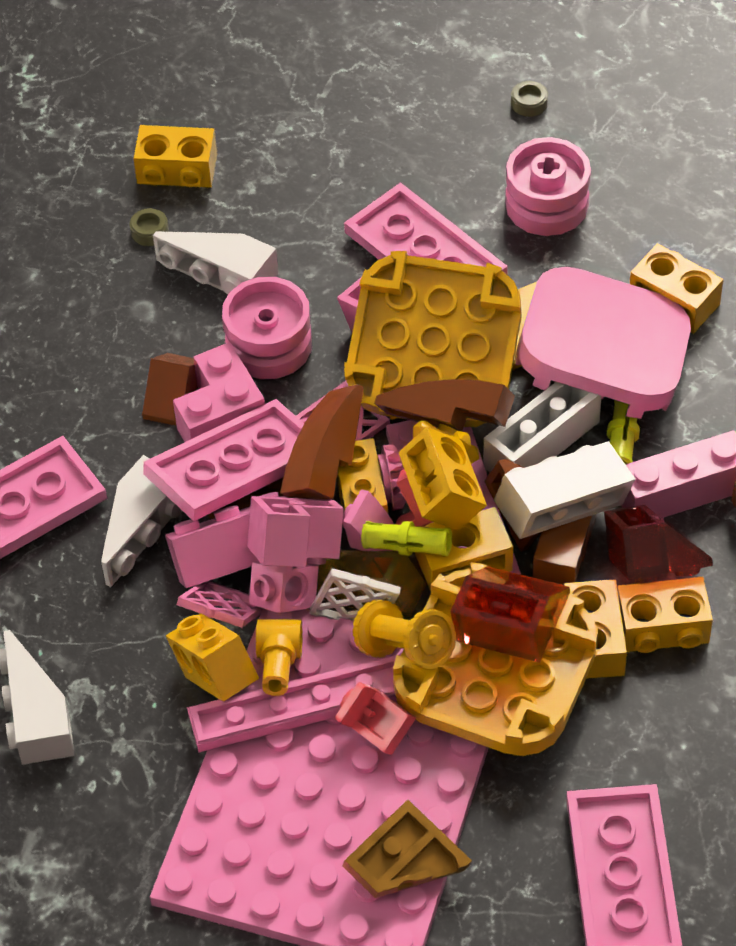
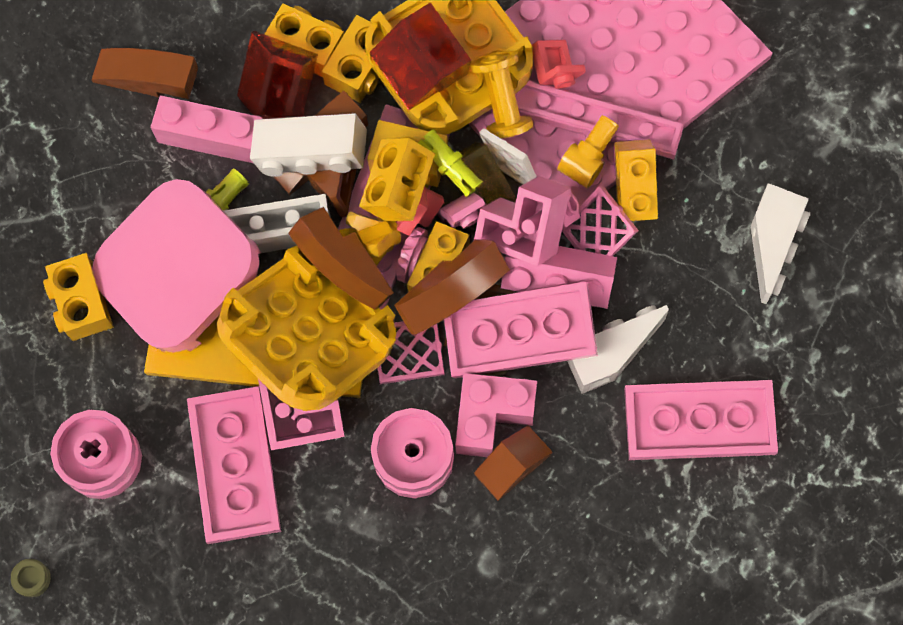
camera: 145 degrees left, 20 degrees up
white slope [153,231,278,294] -> none

